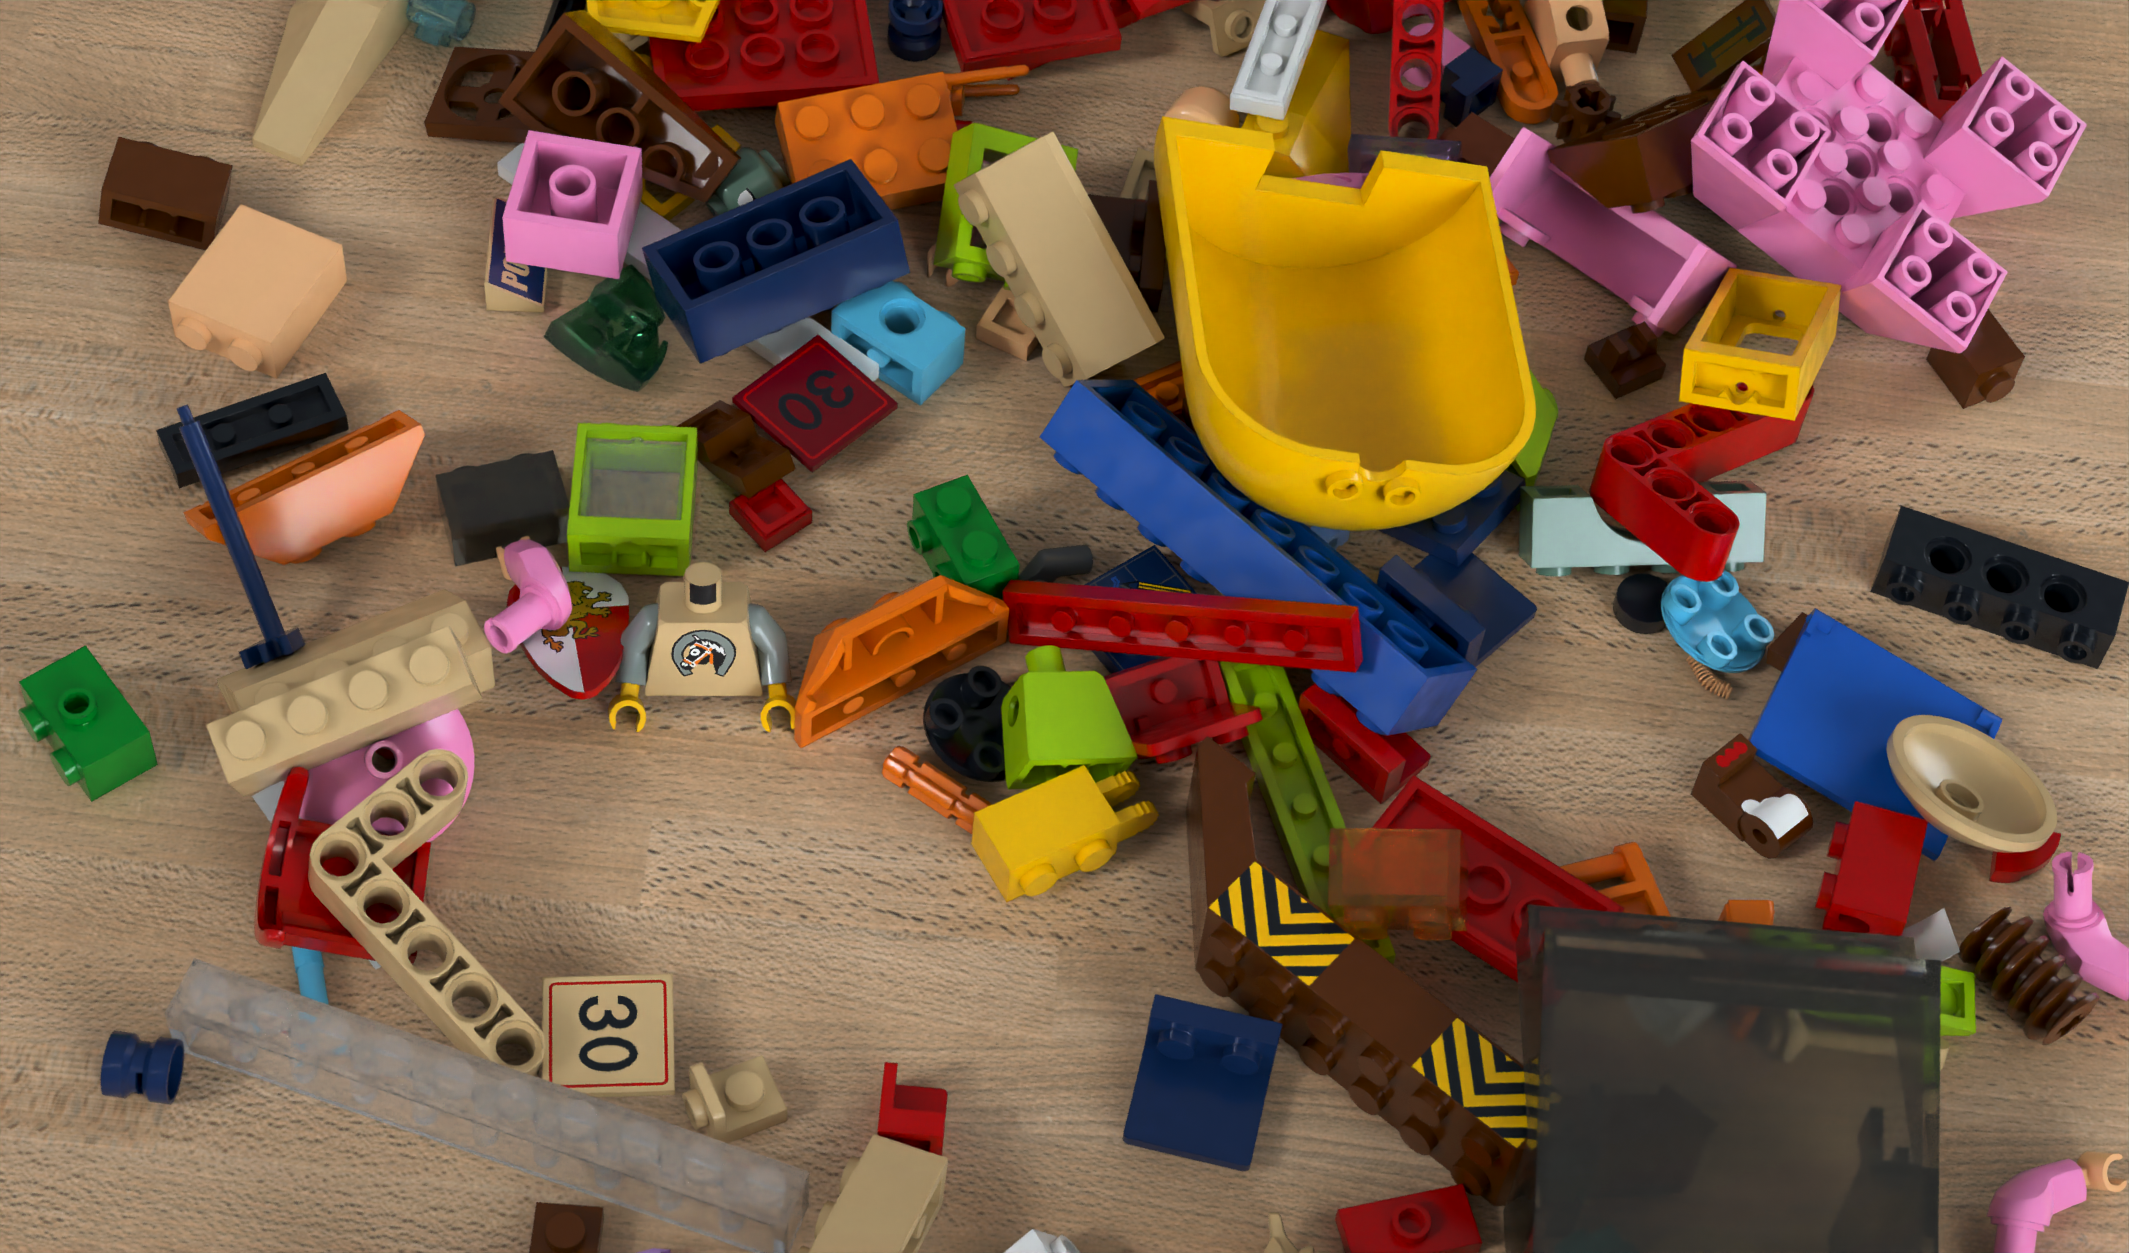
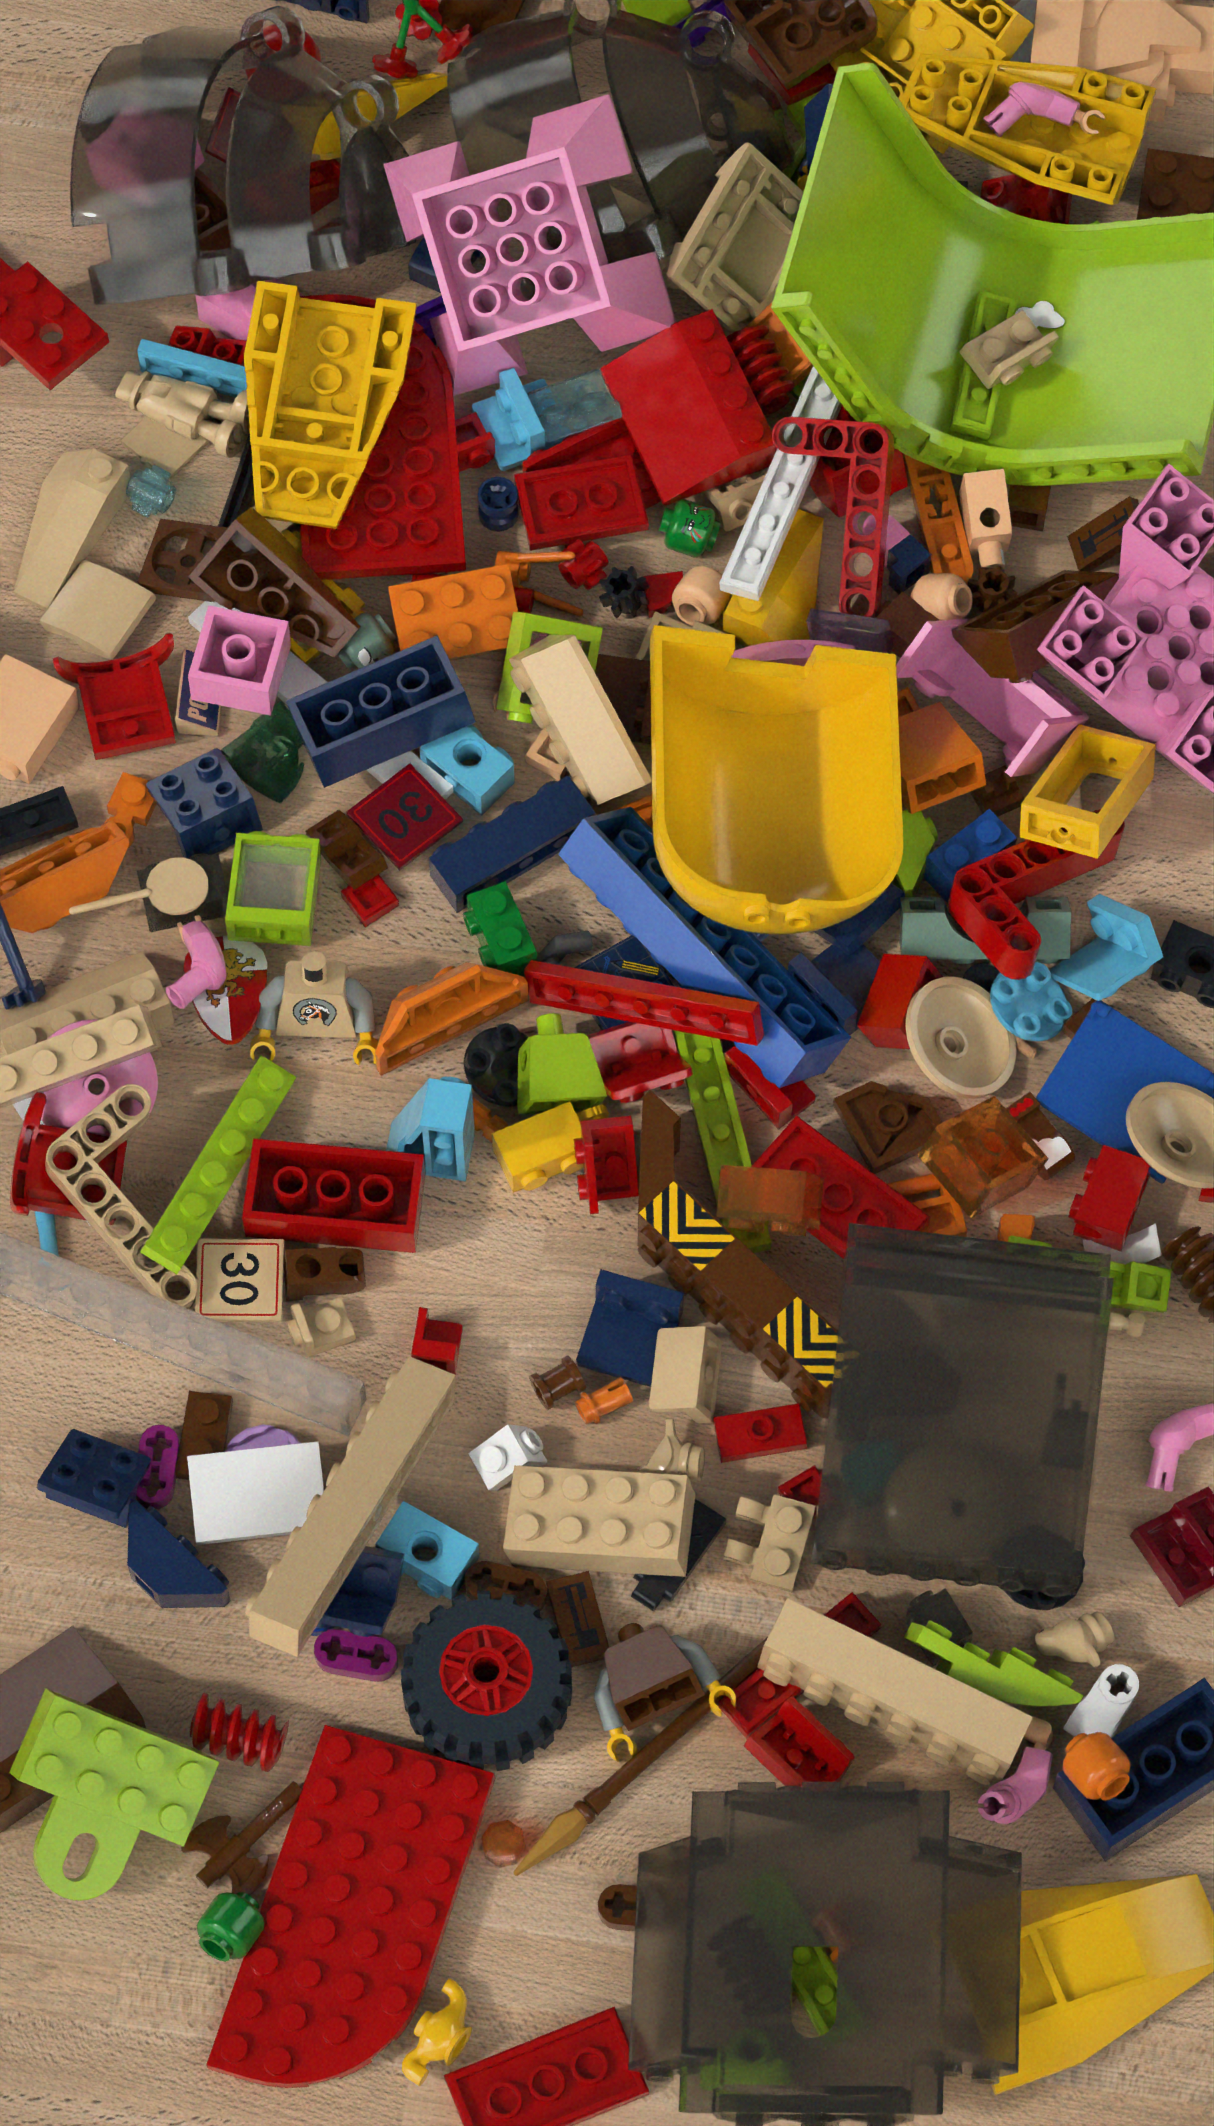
camera: 10 degrees right, 10 degrees up
none -> tan slope [39,560,156,660]
none -> red piece [53,633,176,760]
none -> tan piece [69,857,209,915]
none -> orange plate [105,772,157,848]
none -> lime plate [140,1055,297,1275]
none -> dark blue bracket [146,748,263,863]
none -> red brick [242,1138,426,1253]
none -> reddish brown leg [283,1247,366,1302]
none -> medium azure wedge [386,1077,475,1182]
none -> dark blue brick [429,776,596,913]
none -> reddish brown bush [529,1355,586,1410]
none -> red gear [558,539,609,591]
none -> red bracket [574,1115,639,1214]
none -> orange pin [575,1377,633,1425]
none -> black gear [599,566,650,618]
none -> red tile [643,571,683,618]
none -> tan panel [649,1326,723,1424]
none -> green head [658,499,721,558]
none -> reddish brown plate [833,1081,949,1174]
none -> red panel [857,954,943,1049]
none -> orange brick [898,701,986,814]
none -> tan dish [906,977,1016,1099]
none -> light nougat head [910,573,973,620]
none -> clear orange brick [917,1096,1049,1218]
none -> blue brick [924,809,1017,903]
none -> medium azure bracket [1050,894,1164,1001]

